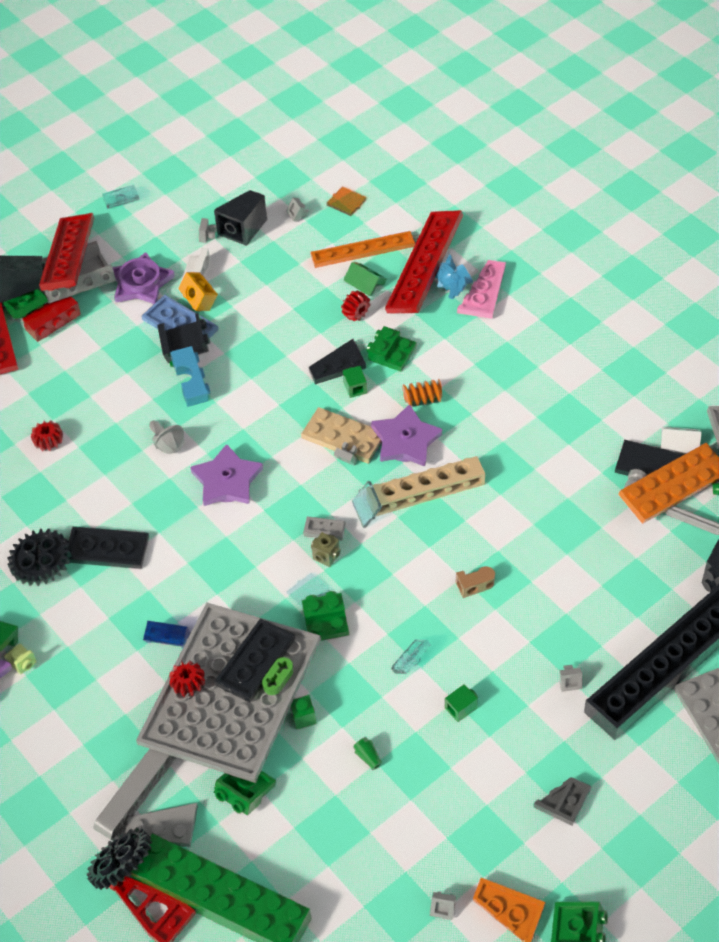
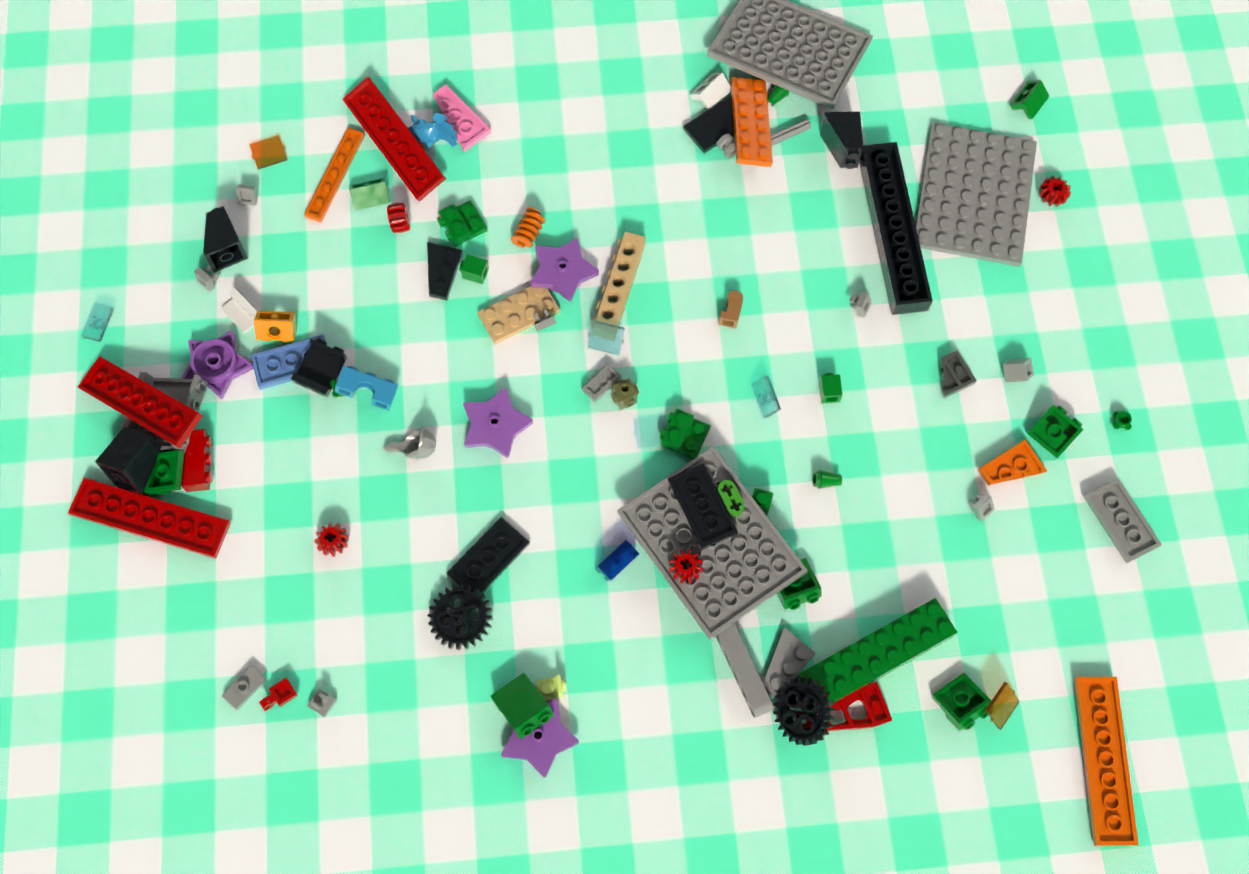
camera: 60 degrees left, 15 degrees up
none -> light grey panel [1002,358,1034,382]

